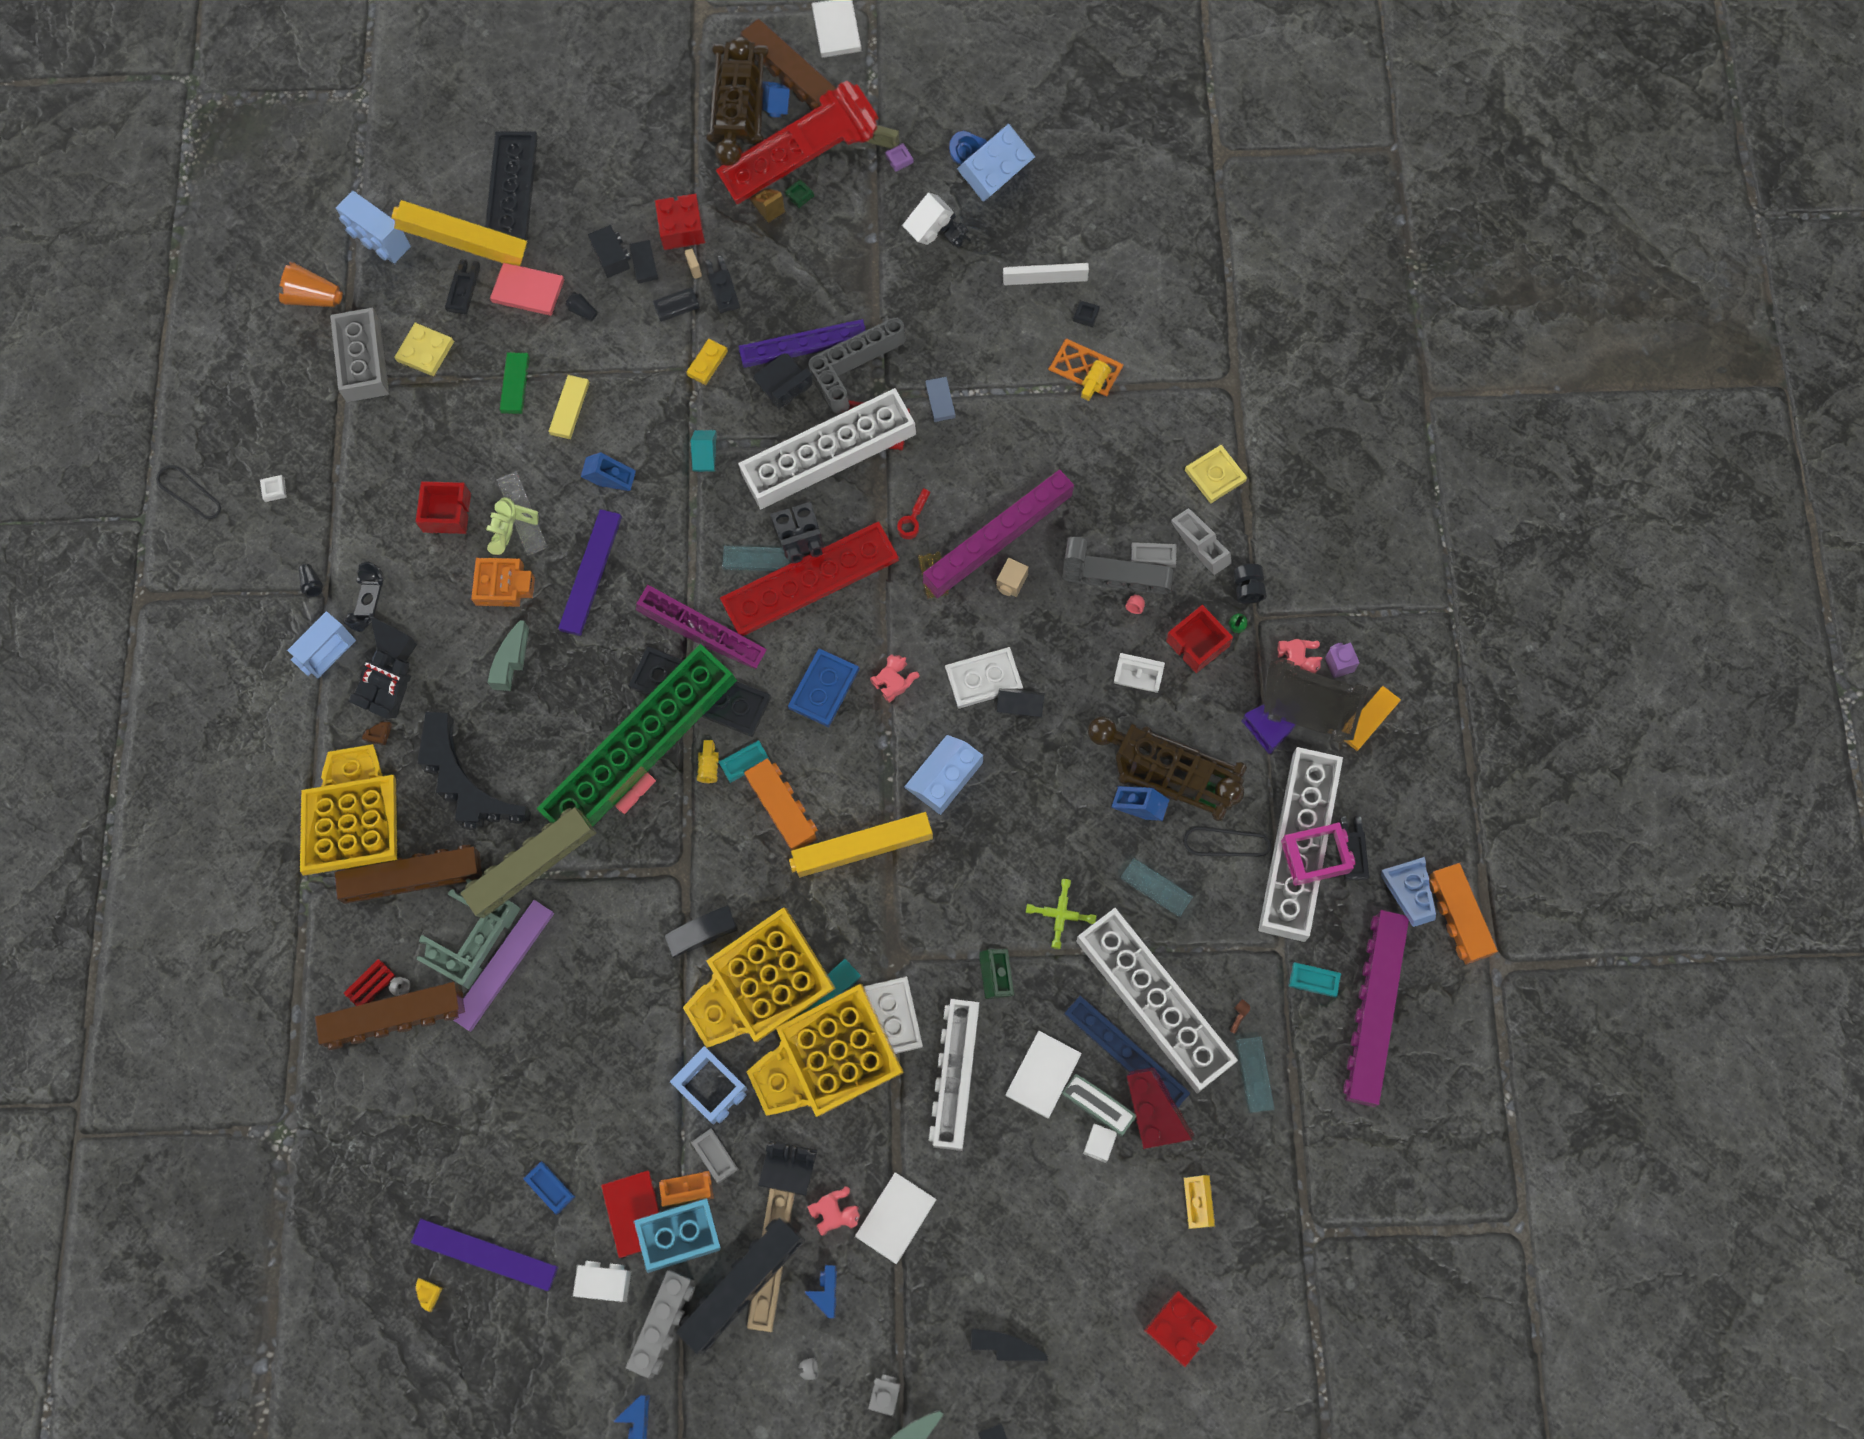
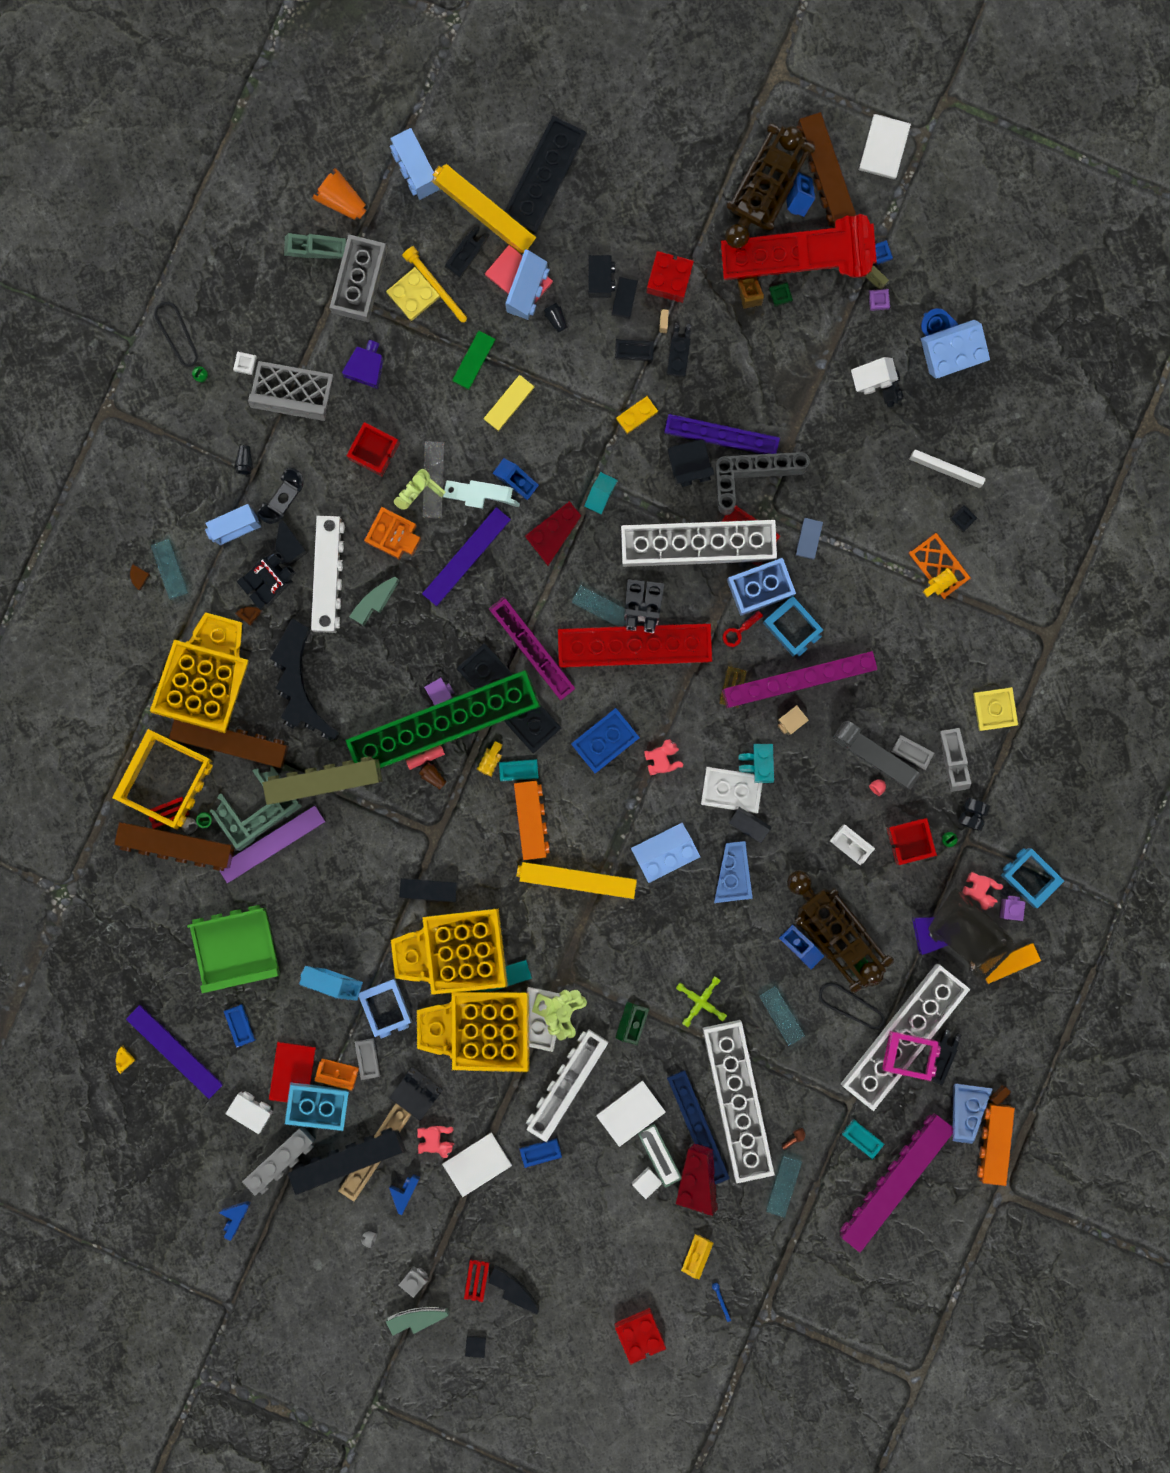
camera: 20 degrees right, 15 degrees up
none -> yellow window [112,729,213,830]
none -> reddish brown tile [130,564,150,591]
none -> clear light blue tile [151,539,188,600]
none -> bright green panel [187,905,280,993]
none -> green hinge [192,366,208,383]
none -> green hinge [196,812,212,828]
none -> light grey fence [248,361,334,421]
none -> sand green slope [284,233,346,259]
none -> dark azure window [299,966,363,1000]
none -> white piece [311,516,345,633]
none -> dark purple torso [342,340,383,389]
none -> yellow piece [402,246,467,323]
none -> reddish brown cone [418,762,447,790]
none -> medium lavender brick [424,678,454,705]
none -> light aqua piece [443,480,520,509]
none -> red tile [464,1259,489,1302]
none -> light blue slope [505,249,550,320]
none -> blue tile [520,1138,562,1168]
none -> dark red wing [525,501,581,566]
none -> yellowish green piece [532,990,587,1040]
none -> blue hinge [712,1283,731,1322]
none -> medium blue wing [714,841,753,903]
none -> light blue brick [727,558,796,616]
none -> teal hinge [739,744,774,783]
none -> dark azure window [763,596,823,657]
none -> blue tile [874,240,893,266]
none -> reddish brown tile [989,1085,1010,1105]
none -> dark azure window [1001,848,1064,908]

